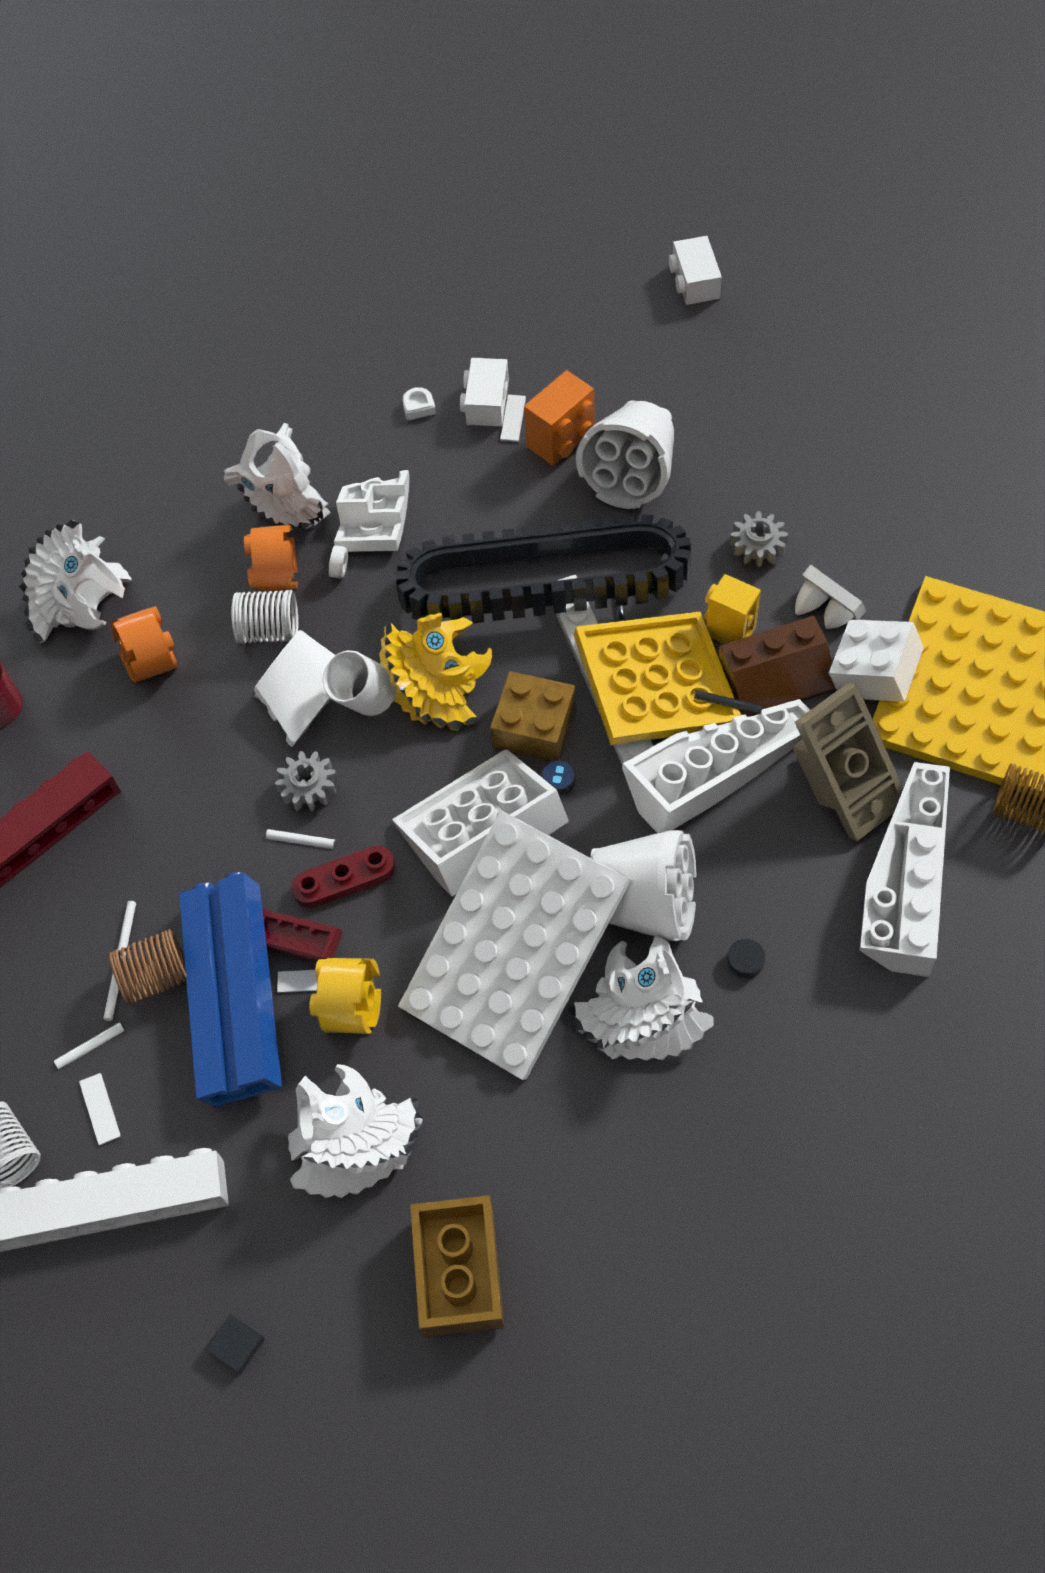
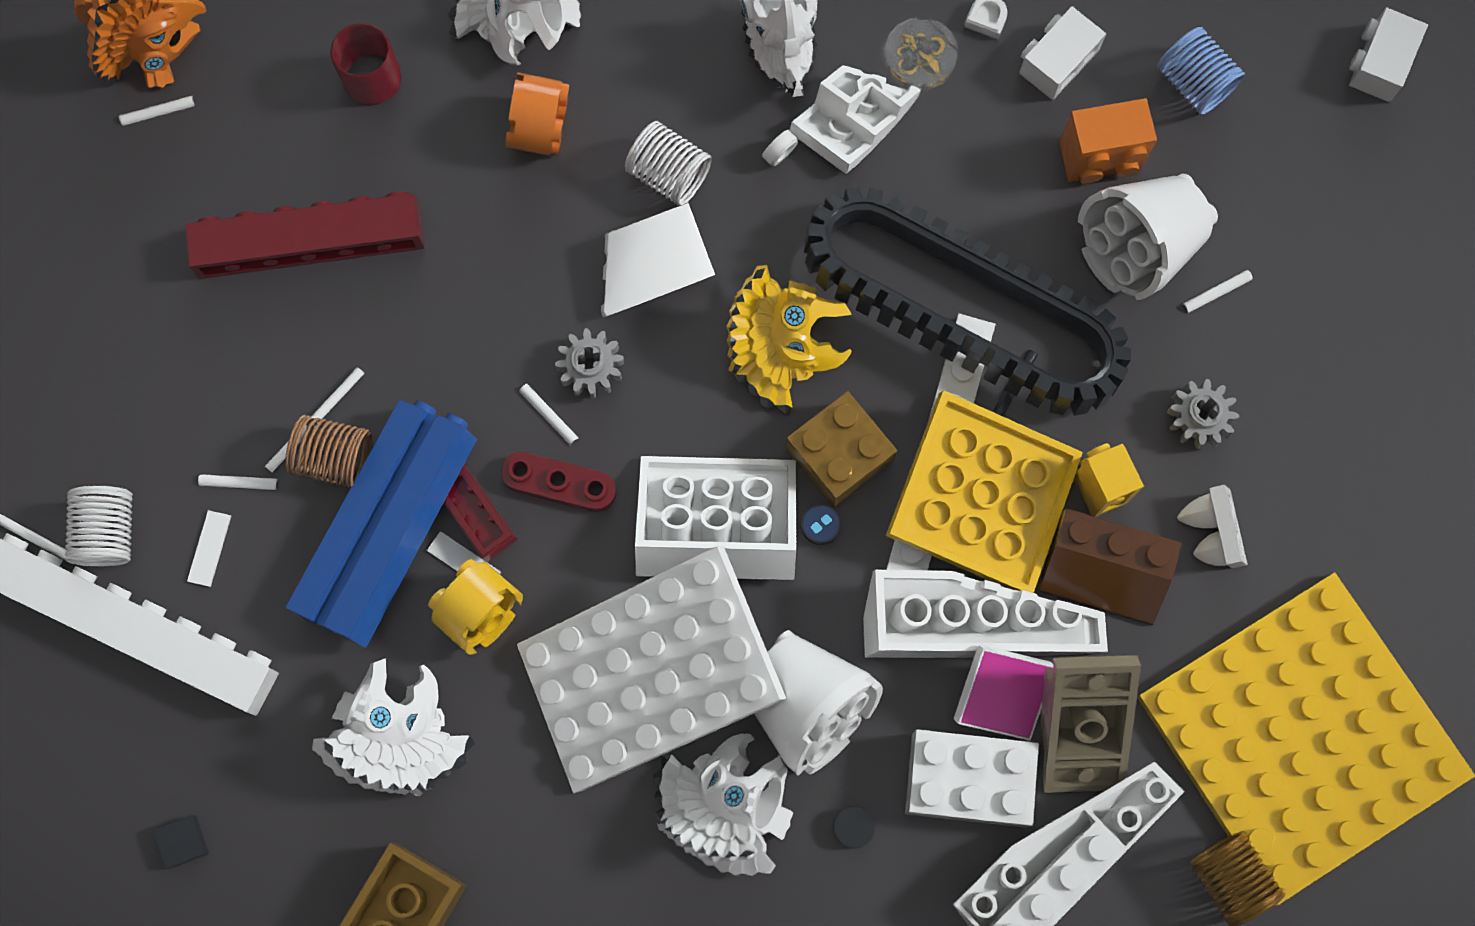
camera: 30 degrees right, 15 degrees up
orange brick [244,525,298,592] -> none
white piece [322,650,396,716] -> none
white window [500,395,526,442] -> none
black piece [694,690,762,714] -> none
white brick [829,620,924,702] -> none
none -> clear tile [884,17,958,90]
none -> white brick [905,730,1039,828]
none -> dark pink tile [954,644,1053,741]
none -> light blue piece [1157,27,1245,114]
none -> white piece [1182,270,1253,313]

